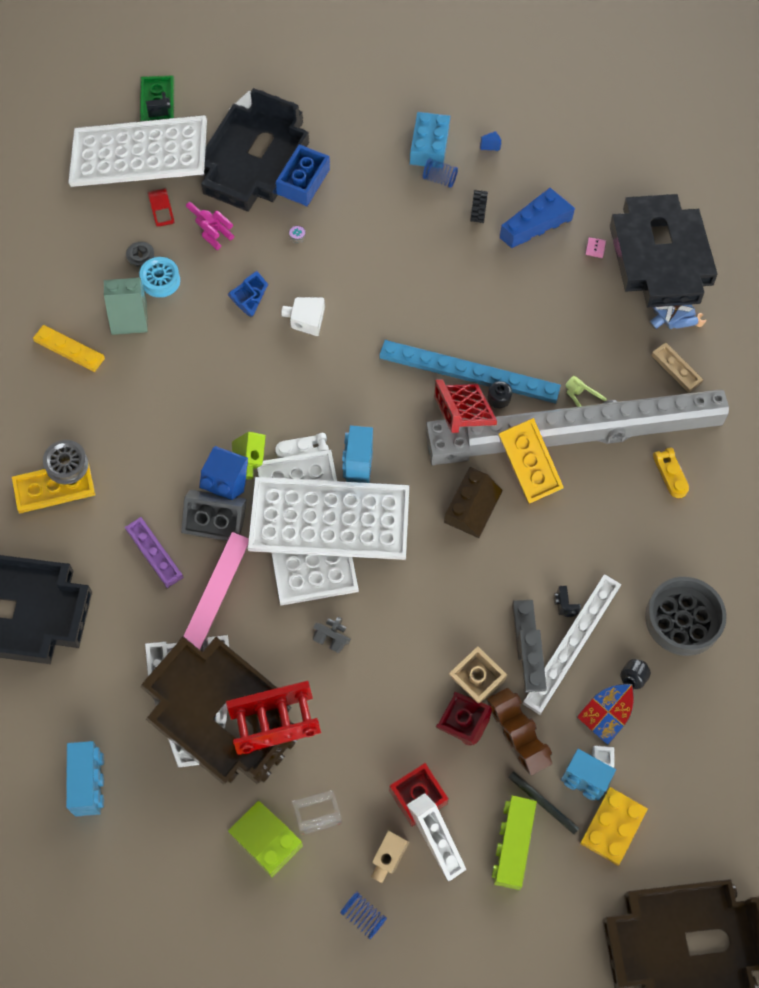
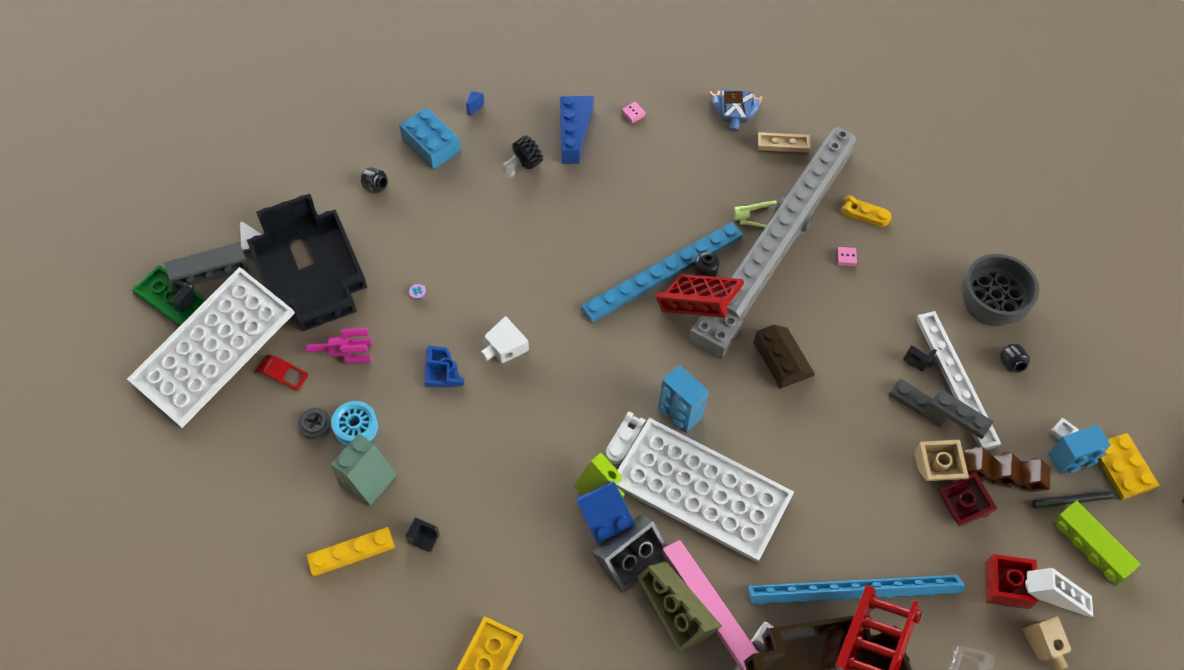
camera: 50 degrees left, 5 degrees down
flat silver wheel [43,440,88,484] -> none
medium lavender tile [125,517,183,588] -> none
white plate [248,477,409,560] -> none
blue brick [276,144,330,207] -> none
dark grey hips [312,617,351,653] -> none
blue piece [423,158,458,188] -> none
yellow plate [498,418,564,504] -> none
shield [576,684,634,745] -> none
black panel [610,194,718,308] -> none
none -> dark grey brick [164,242,248,291]
none -> black head [361,167,388,193]
none -> black panel [405,517,440,552]
none -> clear arm [503,155,520,178]
none -> olive wedge [637,562,722,653]
none -> dark azure plate [747,575,965,605]
none -> bright pink tile [837,247,857,267]

